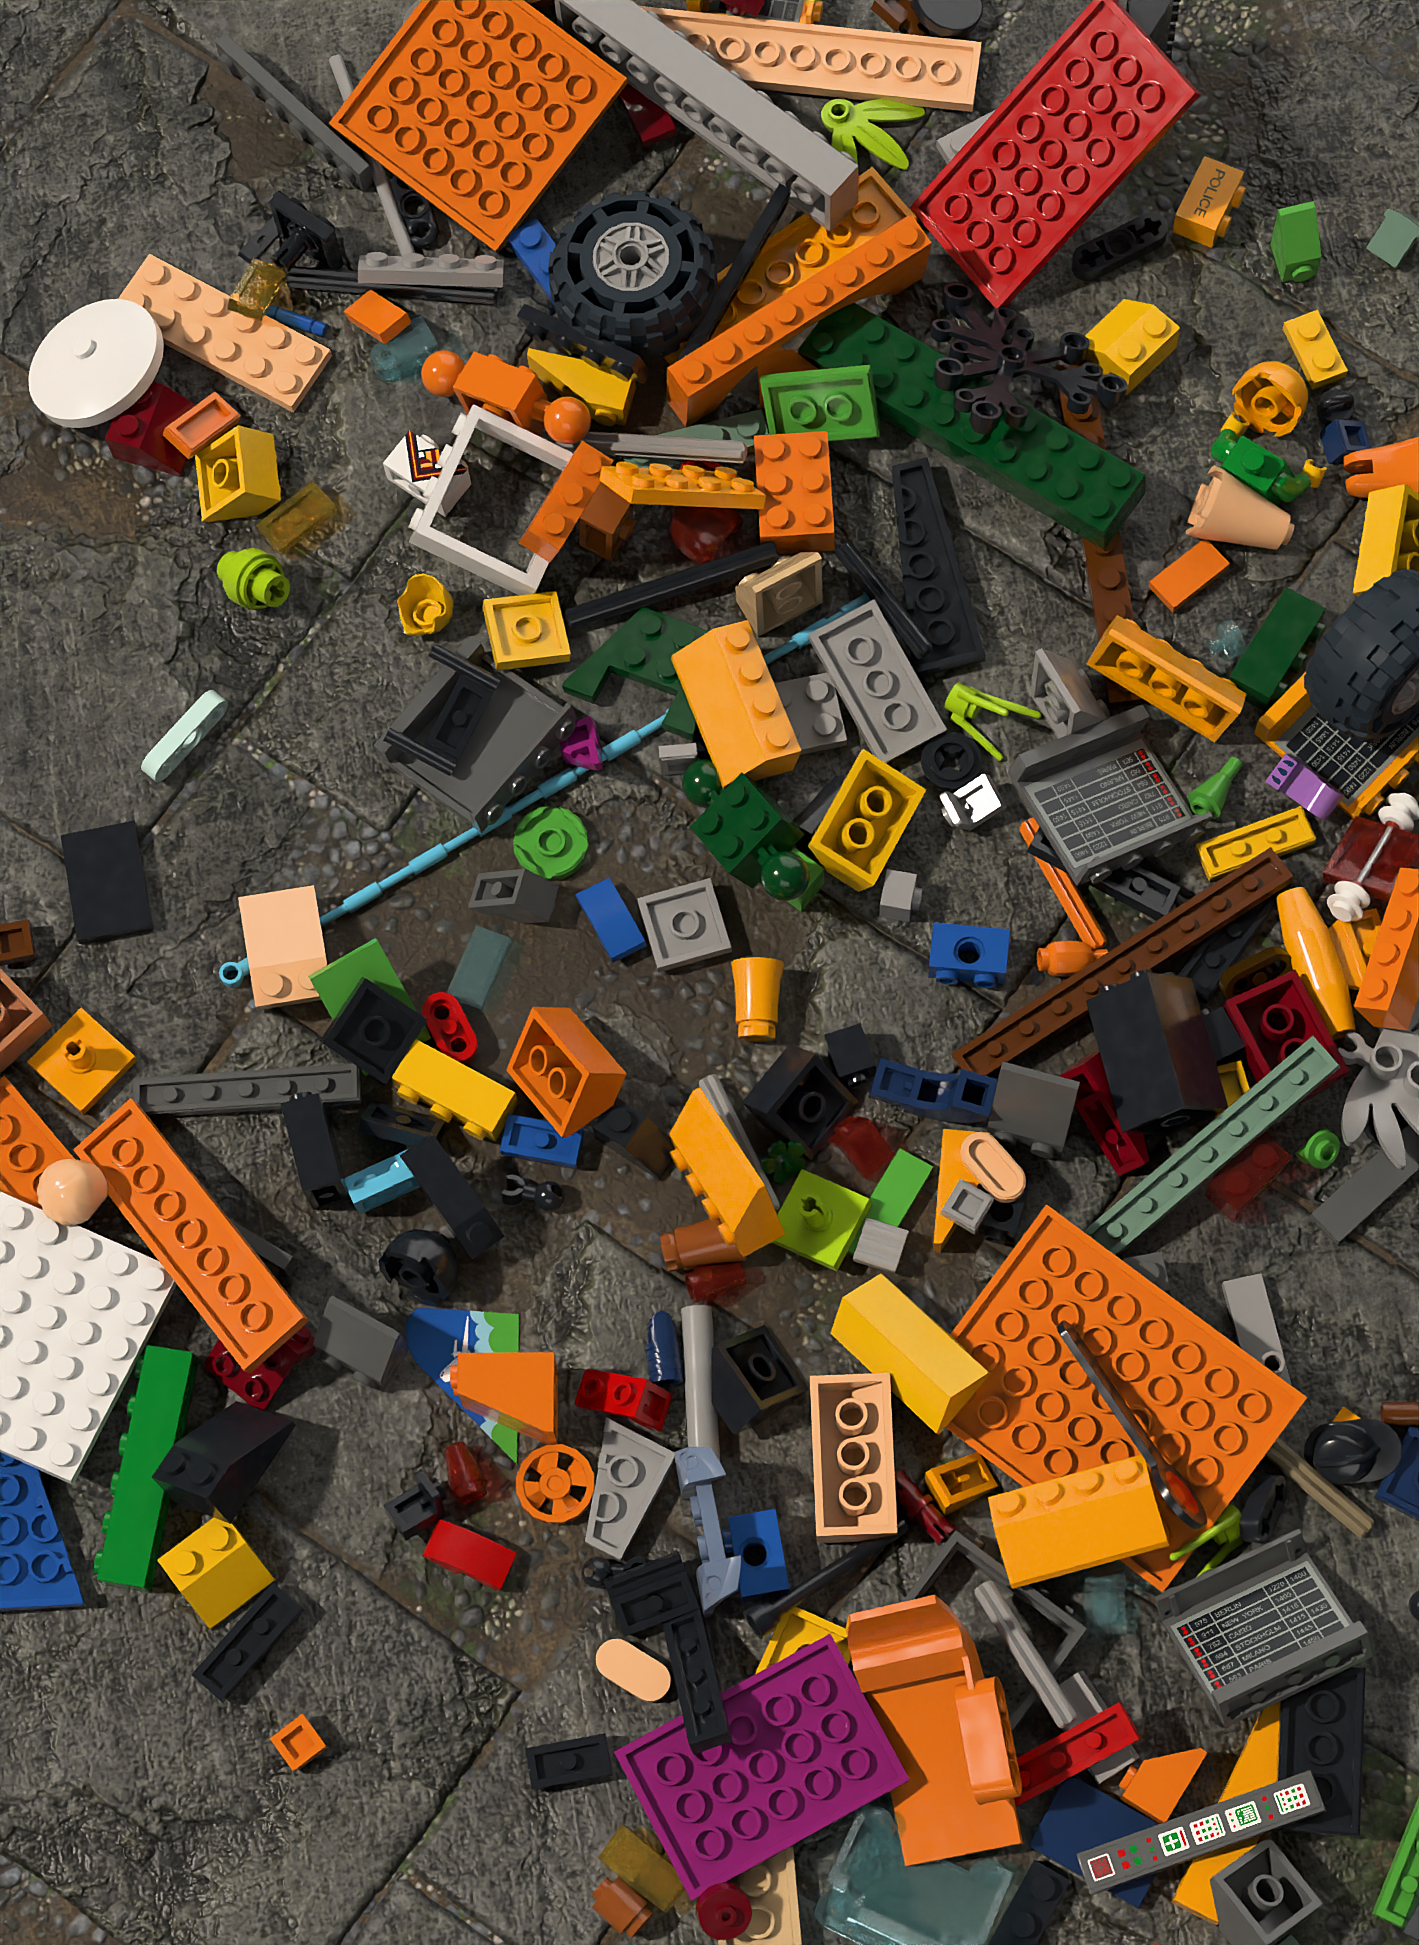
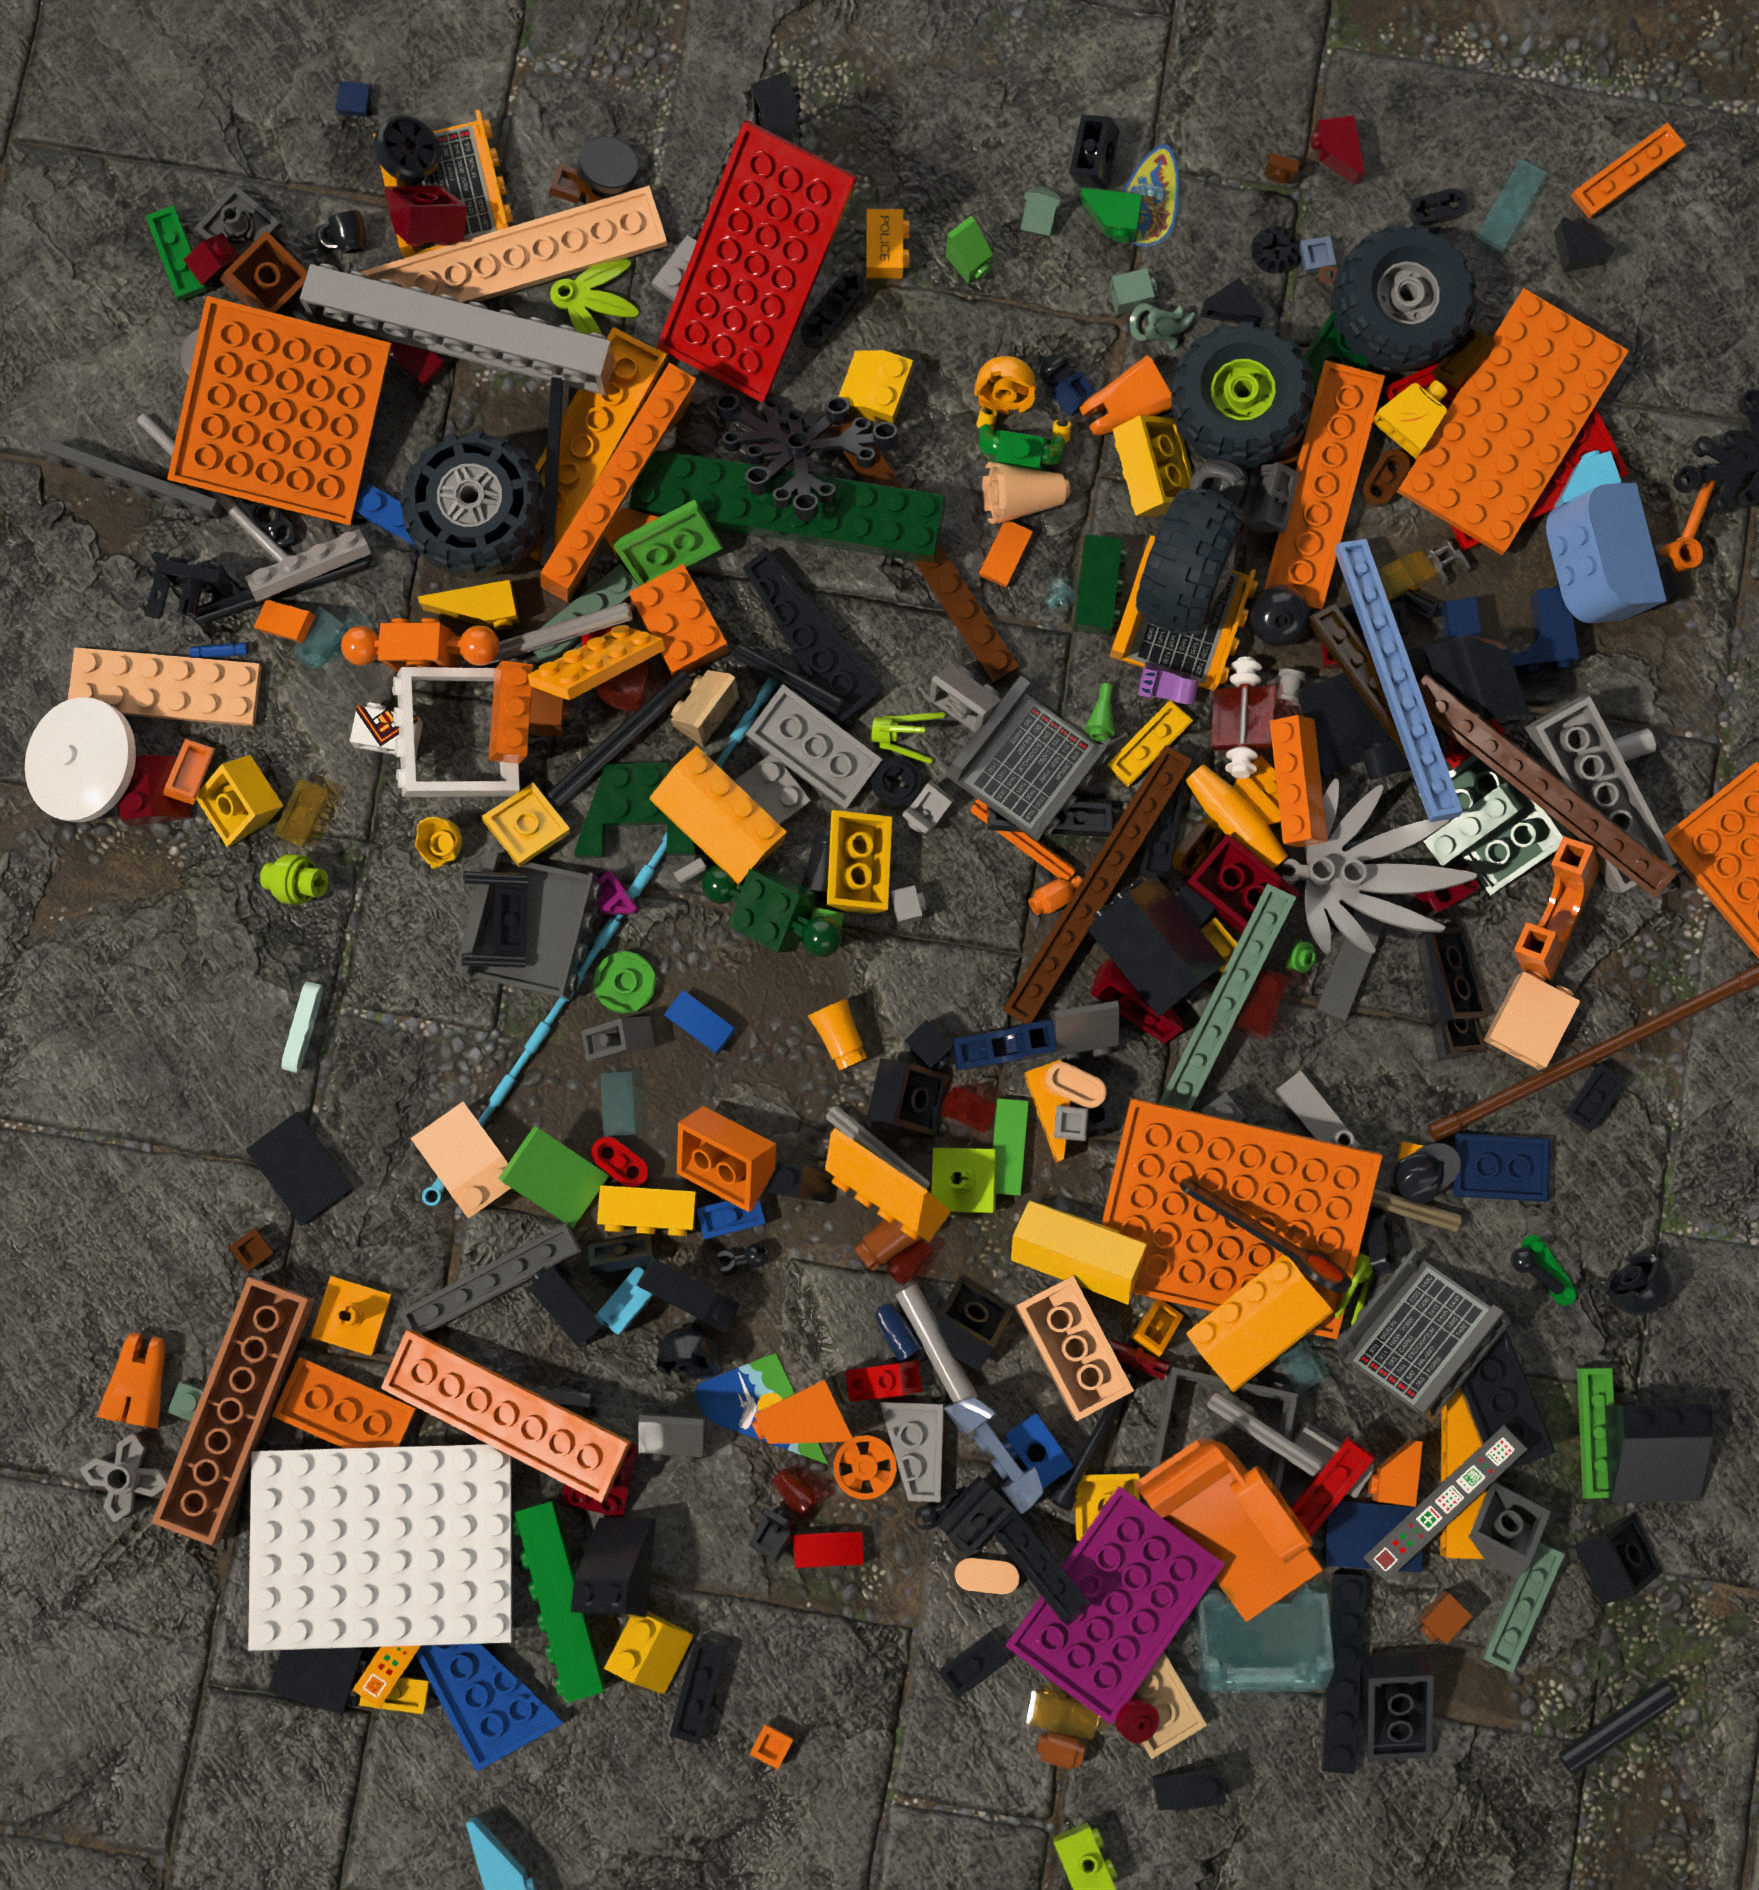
camera: 35 degrees left, 10 degrees up
light nougat hair [36,1159,108,1226] -> none
clear yellow plate [227,258,286,321] -> none
black plate [320,977,428,1085] -> none
black plate [517,303,651,384] -> none
light grey plate [637,878,732,973] -> none
dark green plant [760,1140,807,1184] -> none
light grey piece [853,1218,909,1274] -> none
blue brick [928,922,1010,988] -> none
light orange slope [1086,615,1246,743] -> none
yellow plate [1283,310,1348,390] -> none

